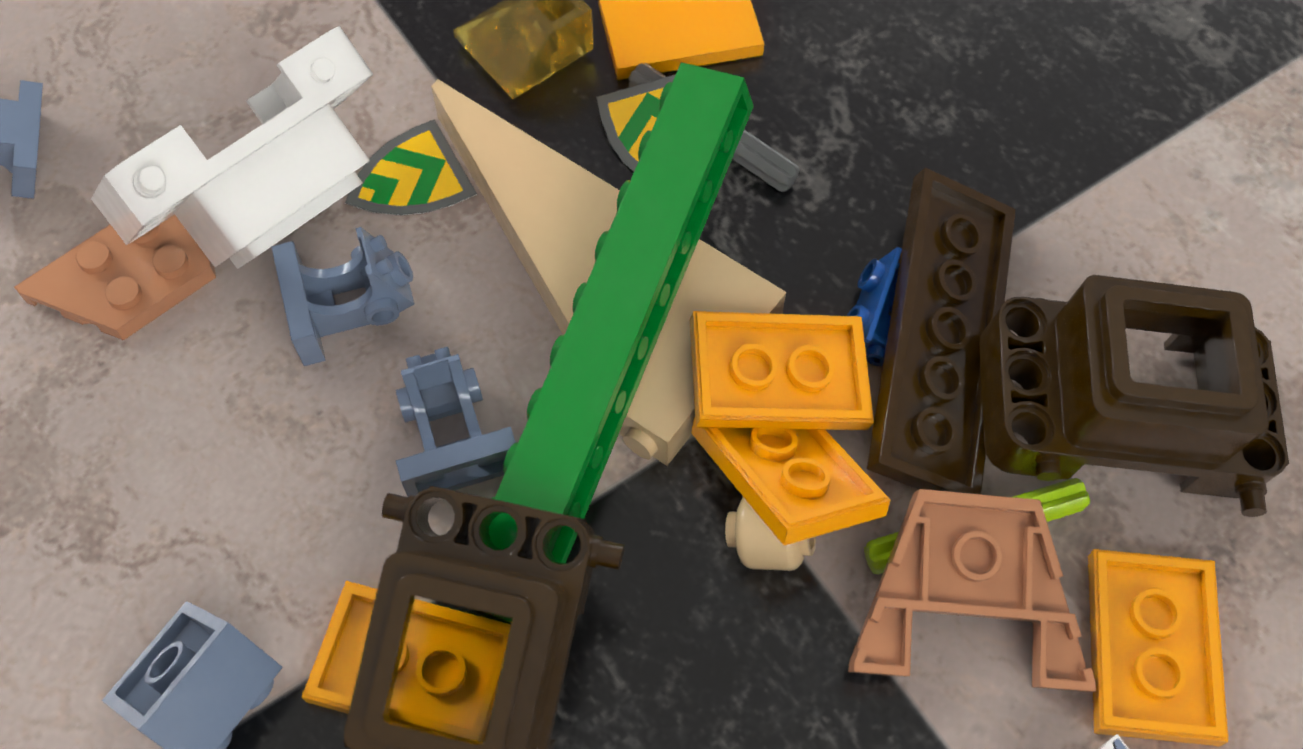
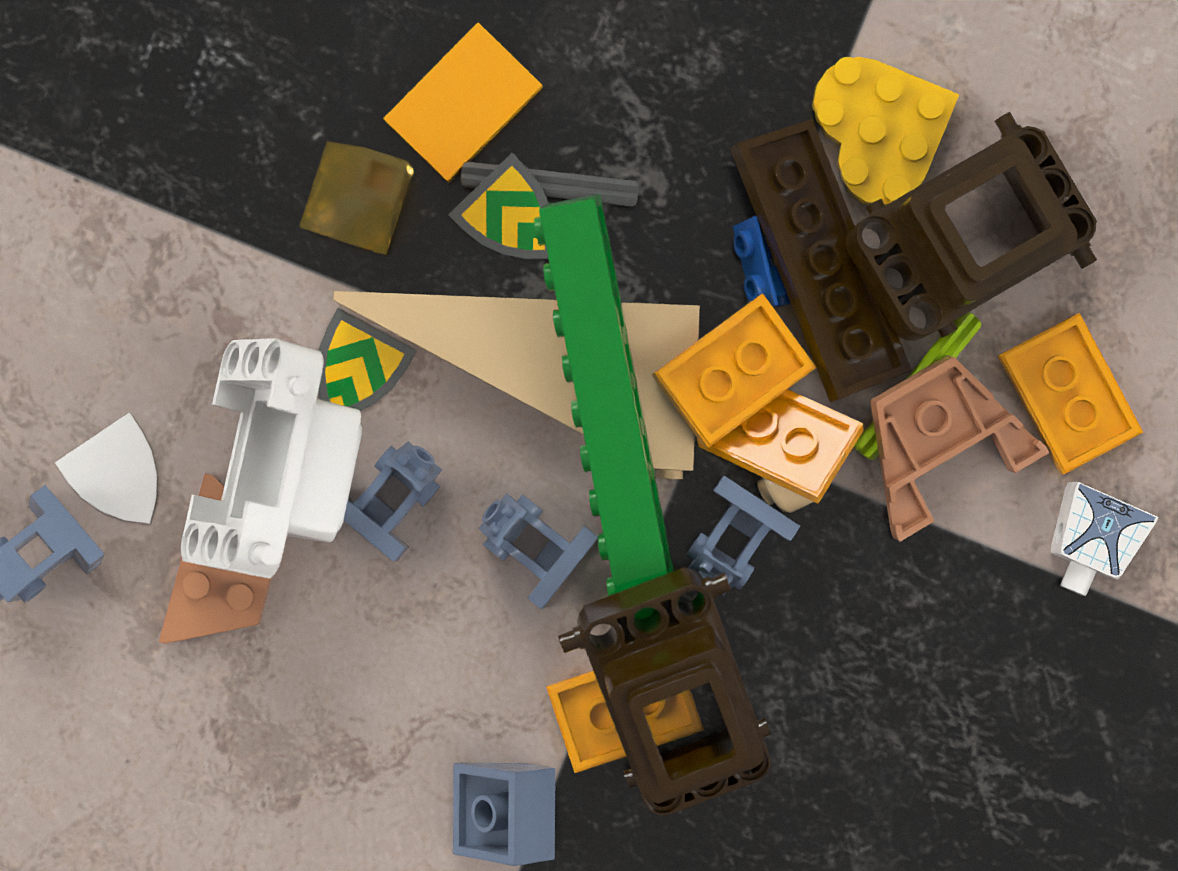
camera: 30 degrees left, 25 degrees up
none -> white sticker [55,412,157,524]
none -> sand blue tile [686,476,800,596]
none -> yellow plate [812,57,960,205]

